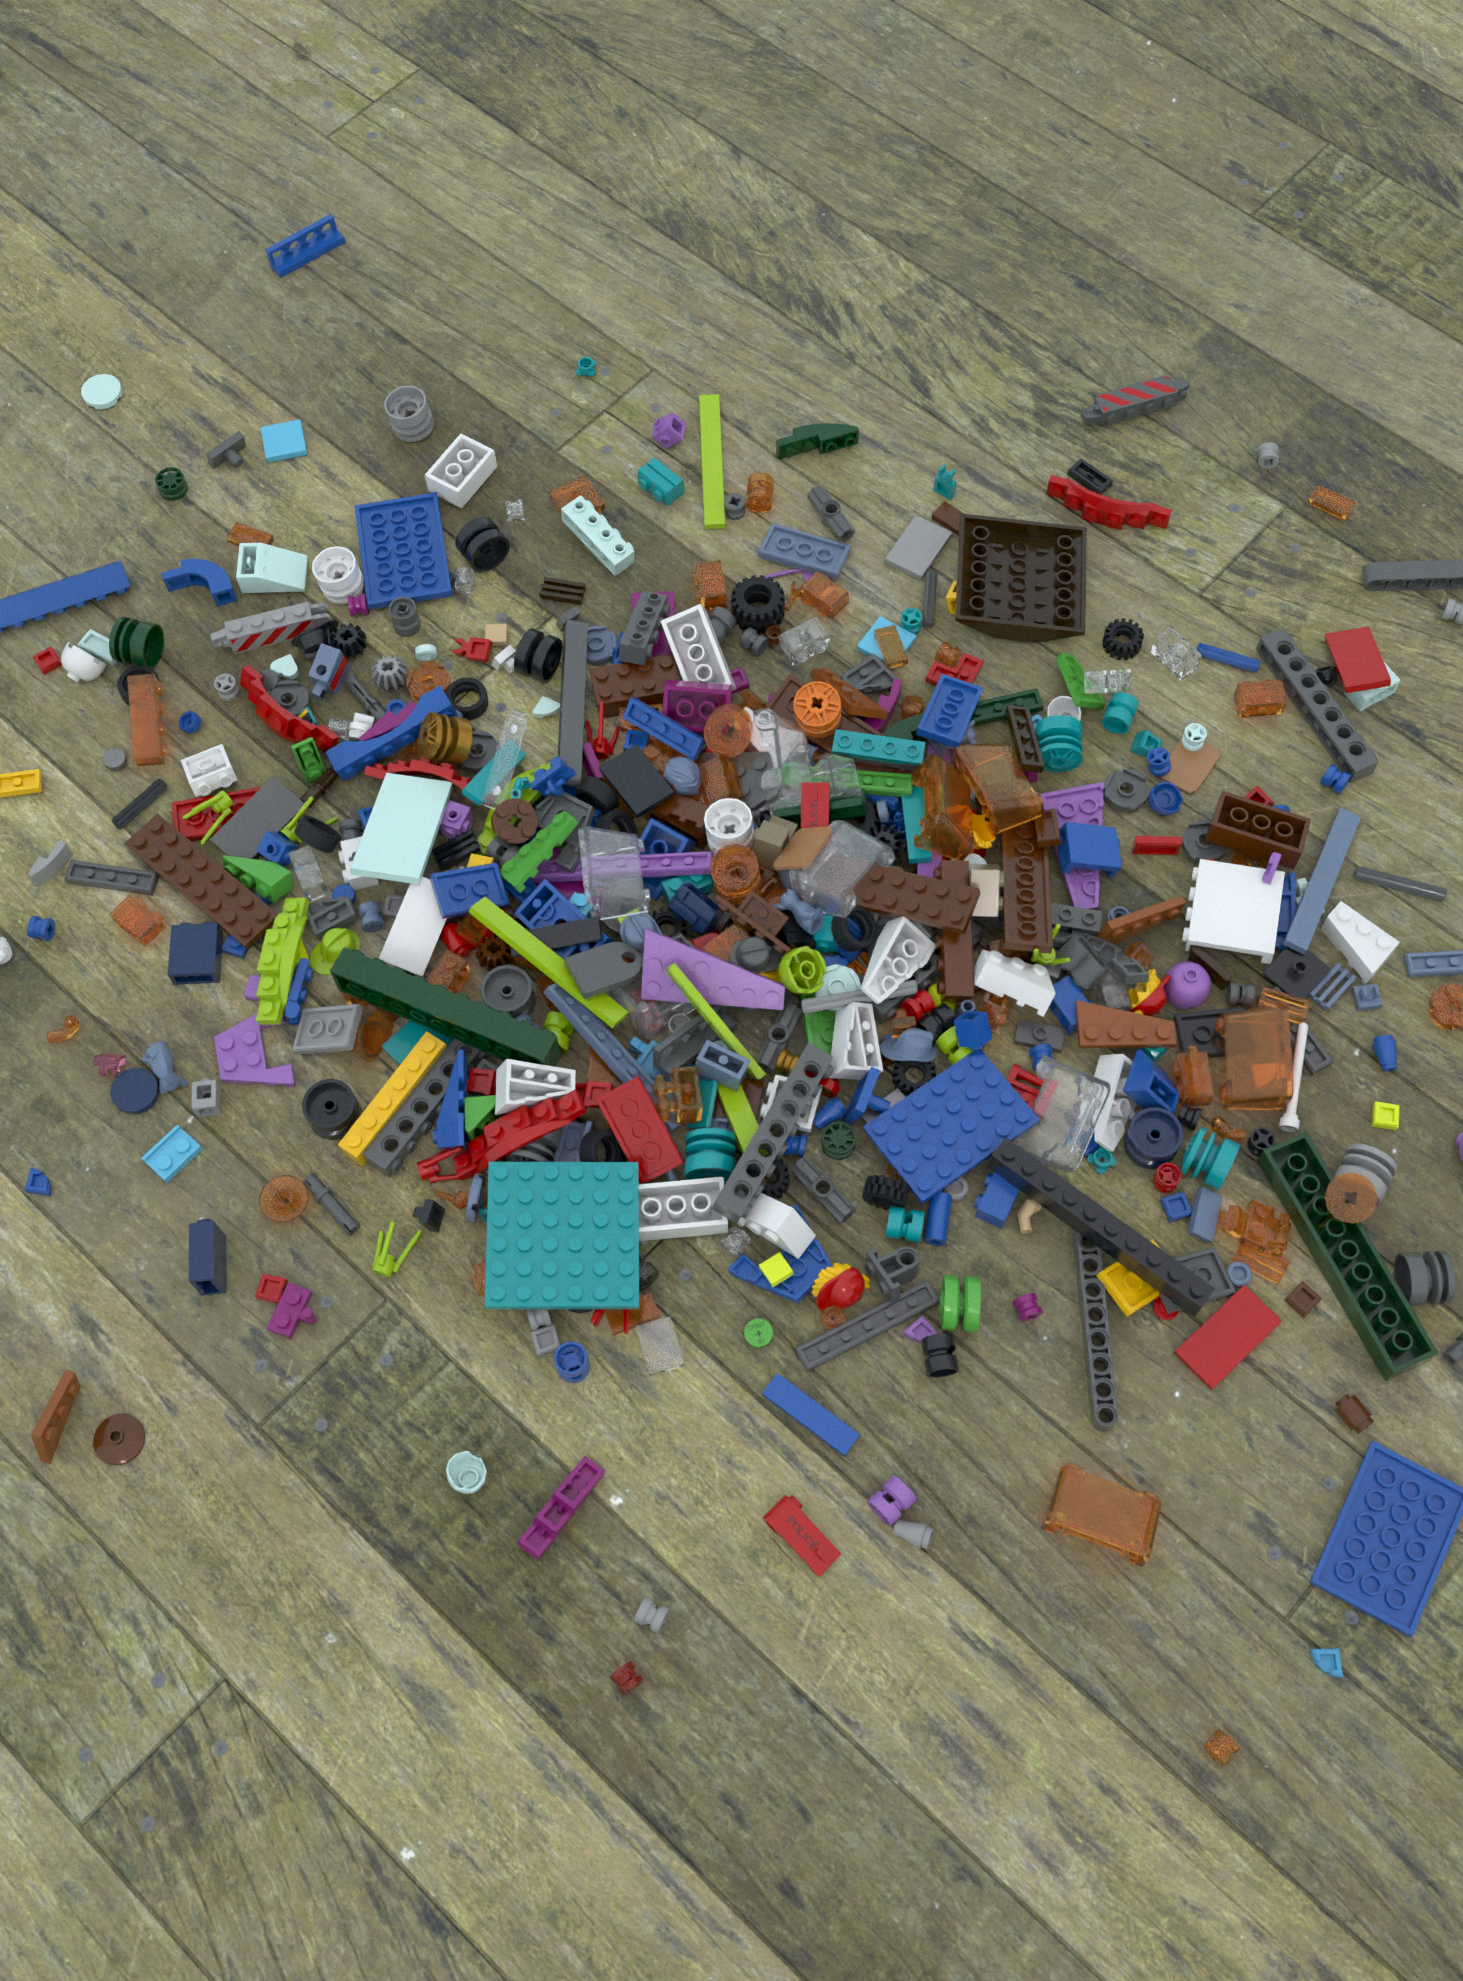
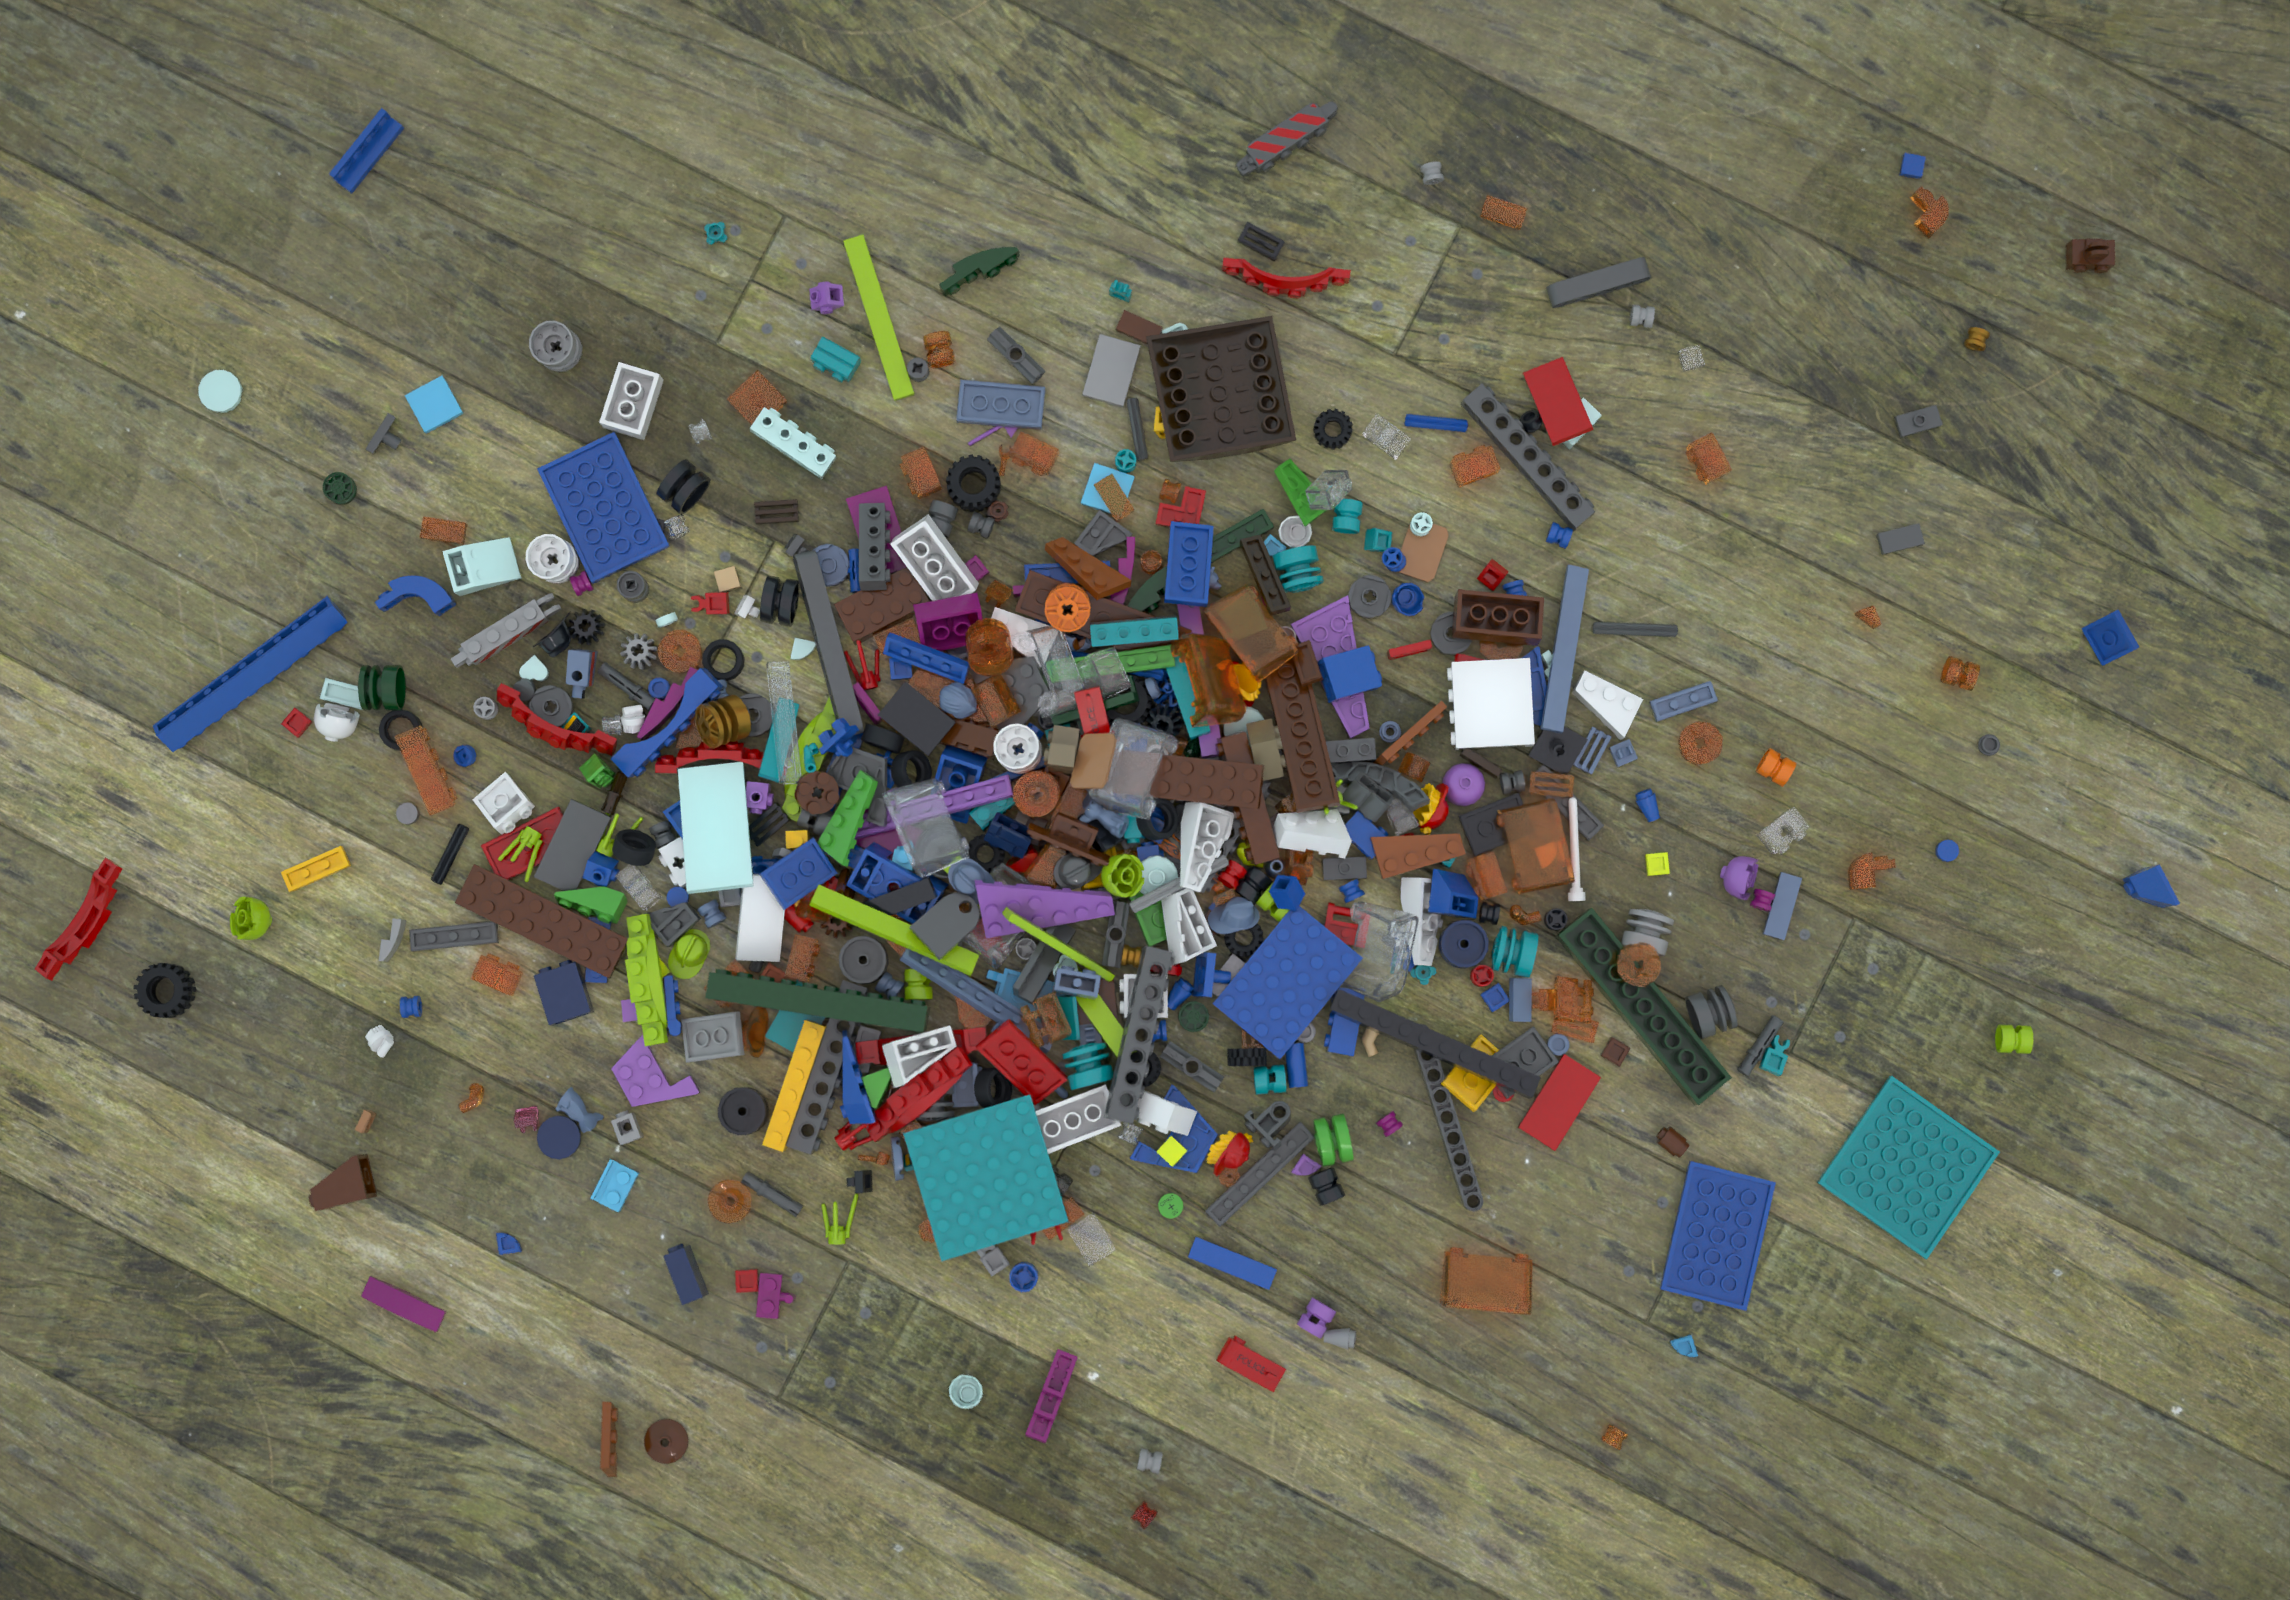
camera: 20 degrees left, 20 degrees up
clear brick [779,617,830,666] -> none
medium lavender tile [1262,852,1281,885] -> none

